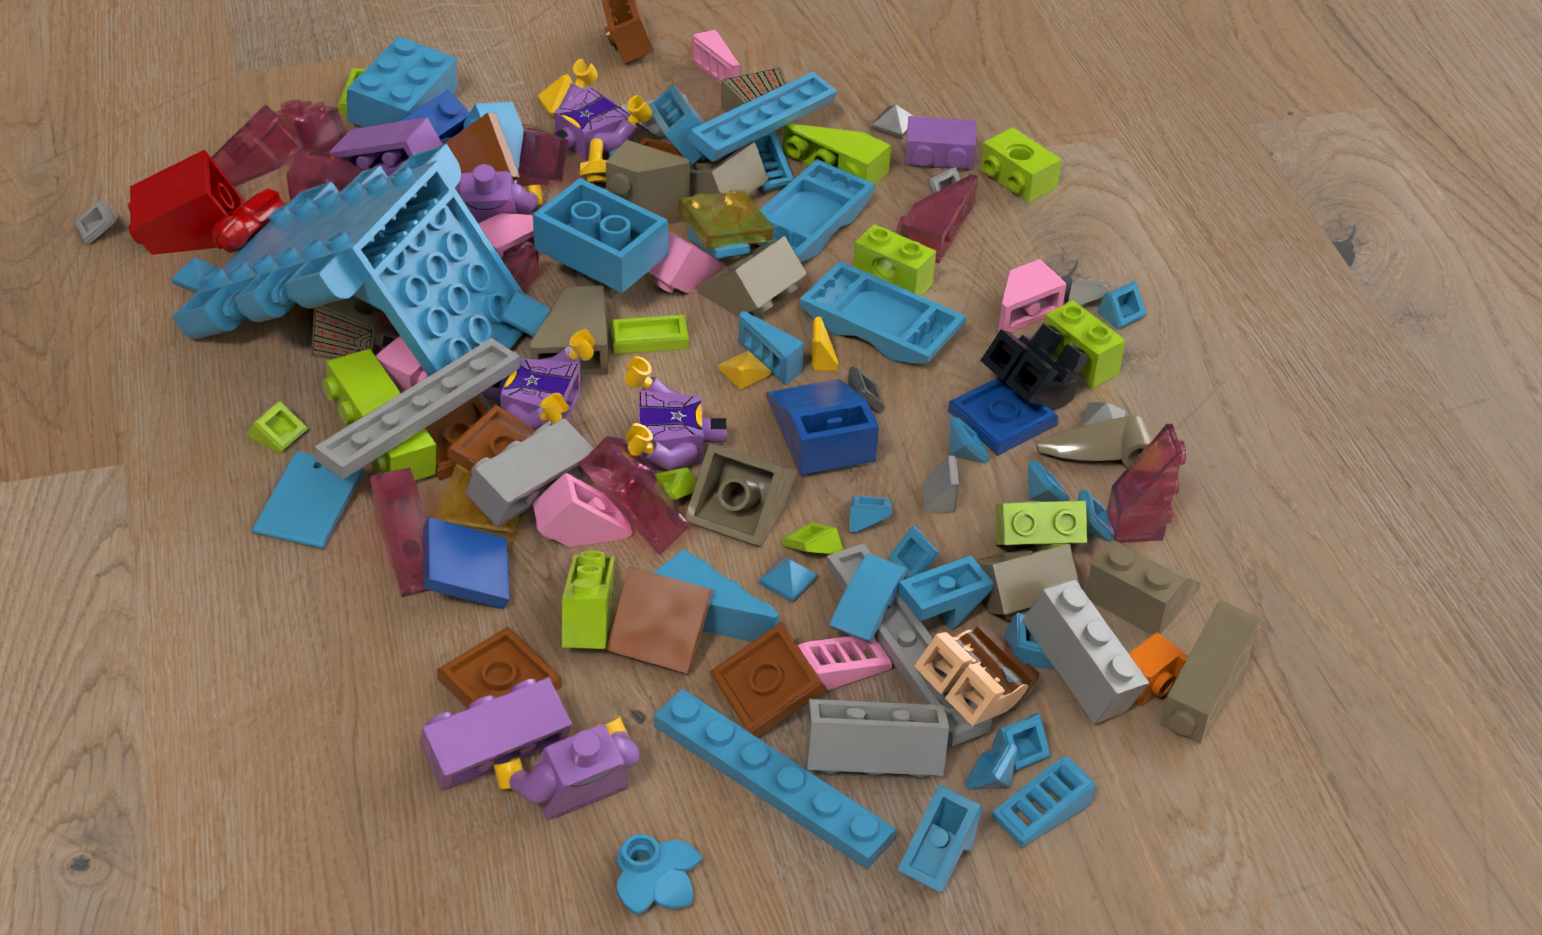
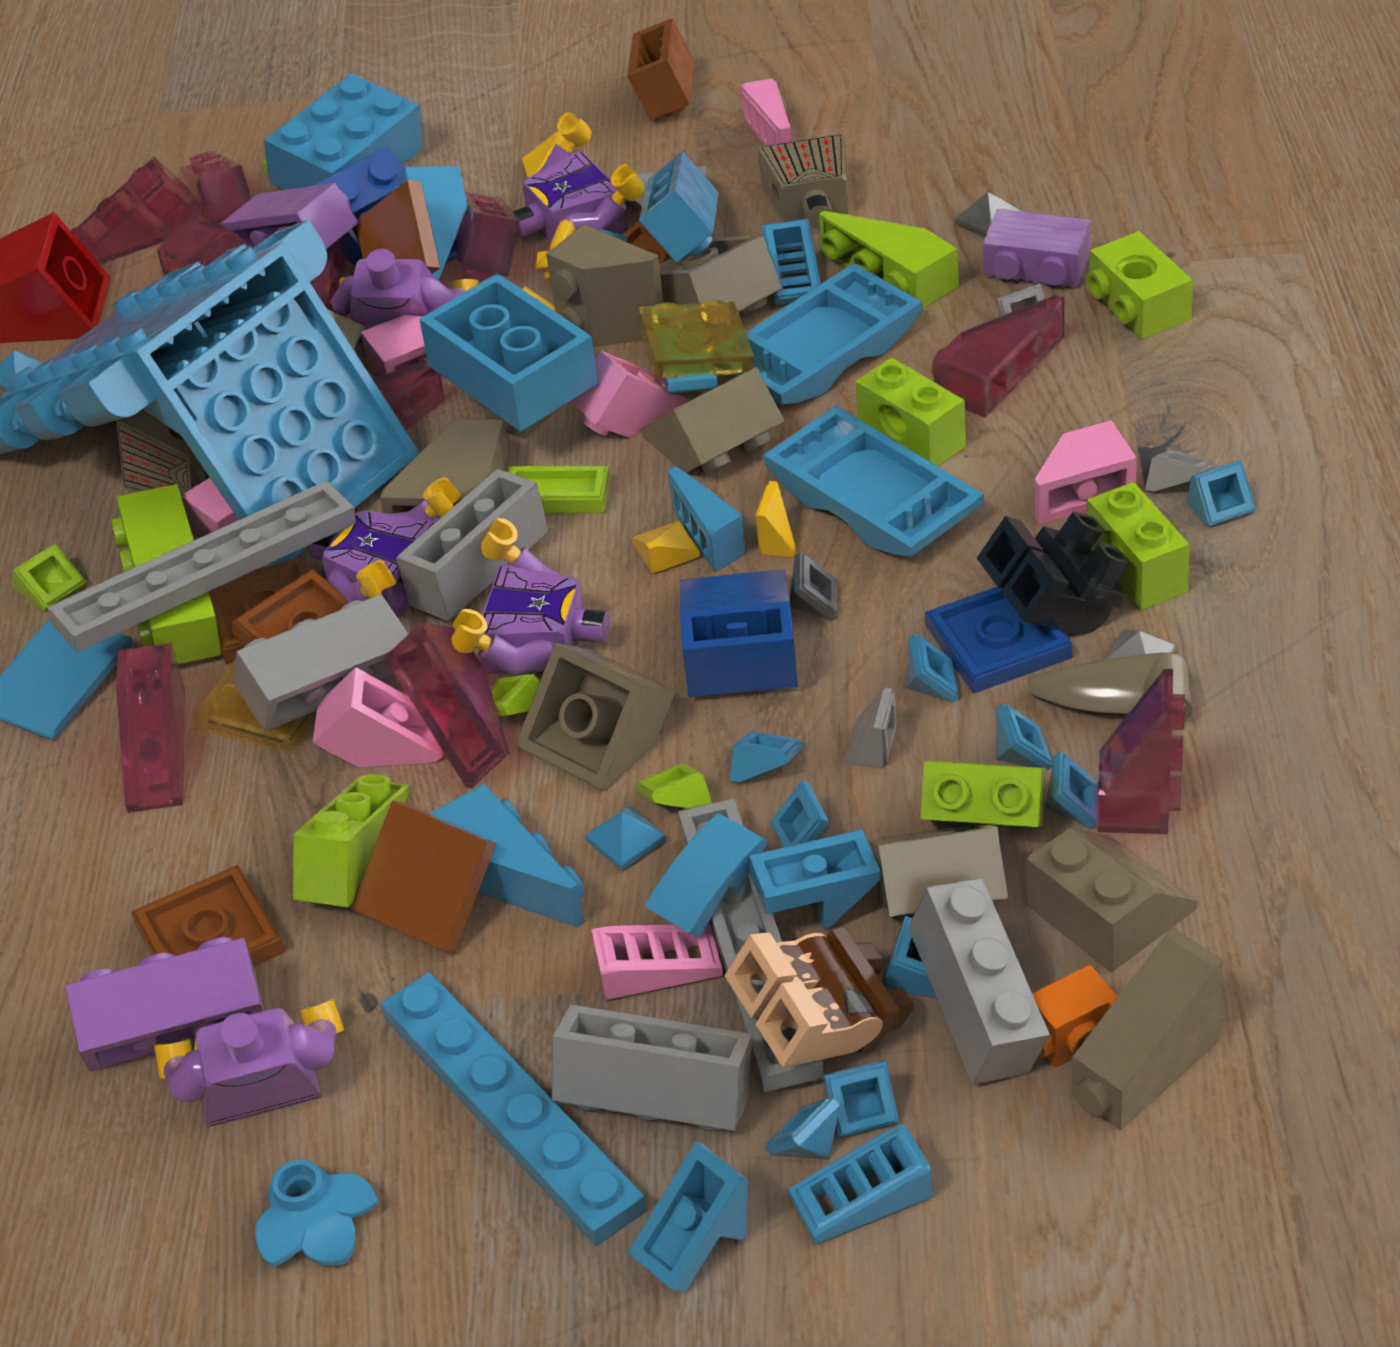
camera: 20 degrees right, 0 degrees up
red piece [211,188,286,253] -> none
blue tile [423,517,510,609] -> none
dark azure slope [501,289,550,337] -> none
dark azure plate [686,72,838,162] -> none
dark orange tile [709,622,828,738] -> none
none -> light grey brick [396,468,548,622]

